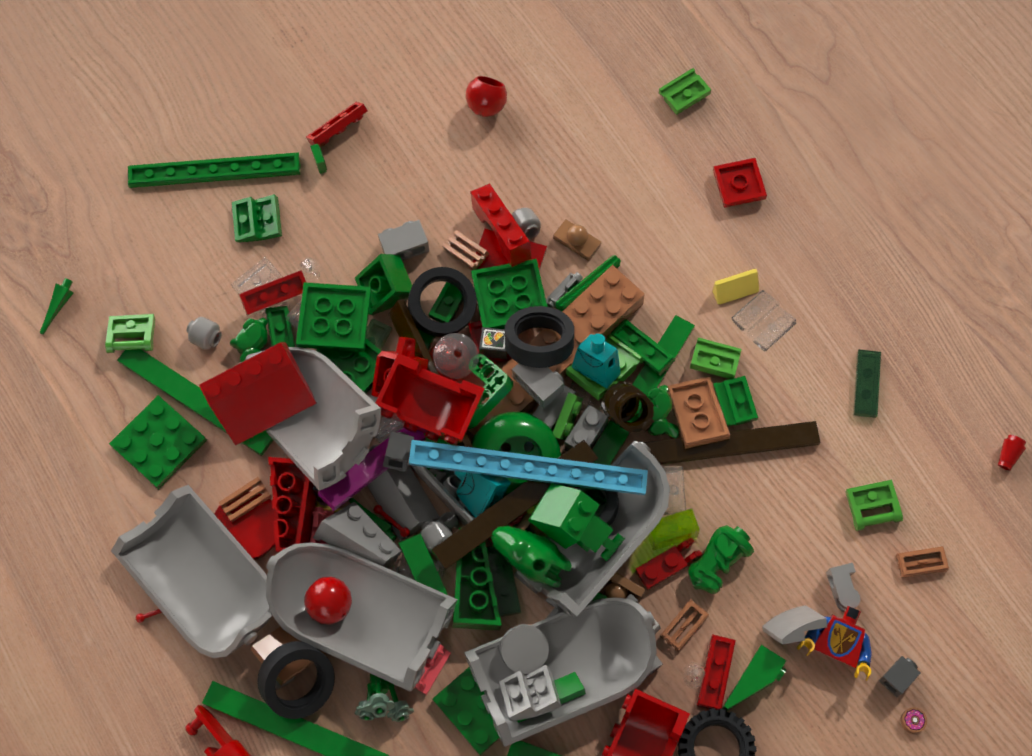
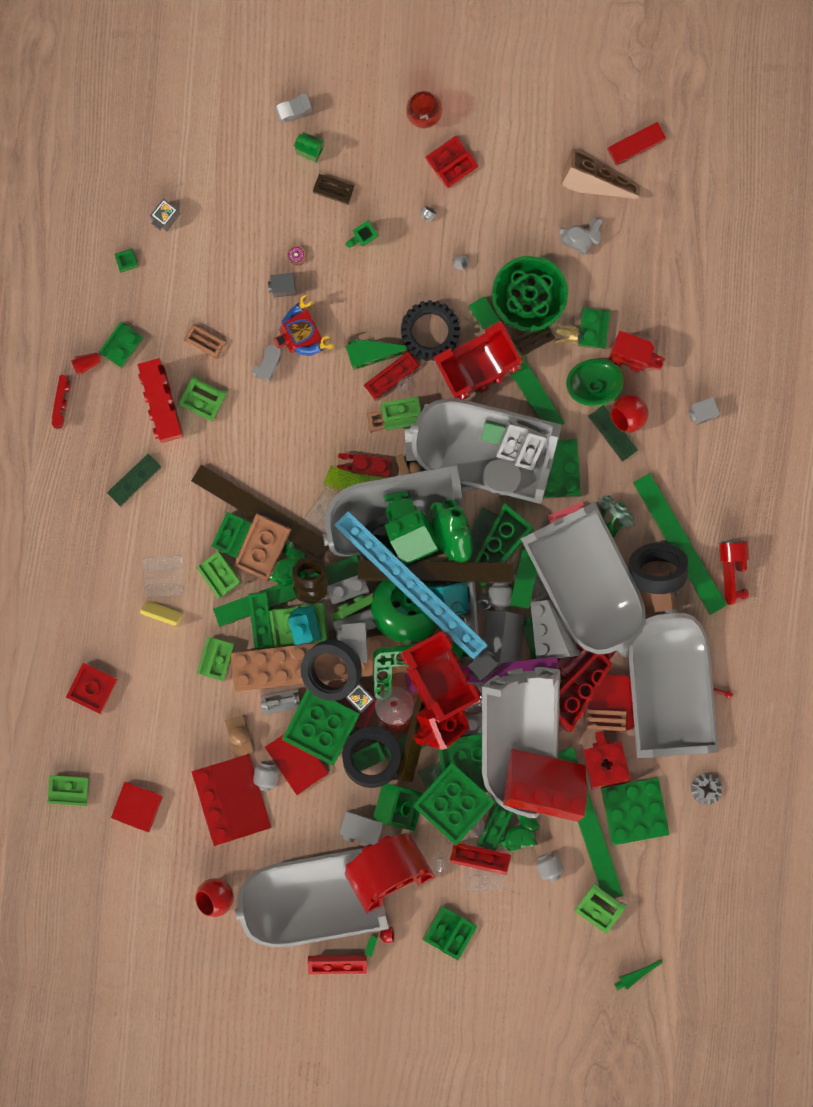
camera: 140 degrees left, 15 degrees up
green tile [128,152,300,188] -> none
red helmet [304,577,352,625] -> none
red hinge [373,505,410,537] -> none
nougat tile [442,230,489,270] -> none
red arch [470,183,531,267] -> none
green axle [555,255,621,311] -> none
green animal [688,525,754,594] -> none
light grey slope [762,605,827,644] -> none
none -> red hinge [51,375,71,429]
none -> green plate [99,322,144,369]
none -> red slope [111,782,163,833]
none -> red wedge [137,358,184,443]
none -> red slope [191,754,271,846]
none -> bright green plate [197,637,235,681]
none -> light grey panel [235,848,388,947]
none -> red cylinder [344,833,435,914]
none -> red hinge [380,927,394,943]
none -> bright green plate [381,397,421,431]
none -> red hinge [583,731,631,790]
none -> light grey gear [691,774,722,805]

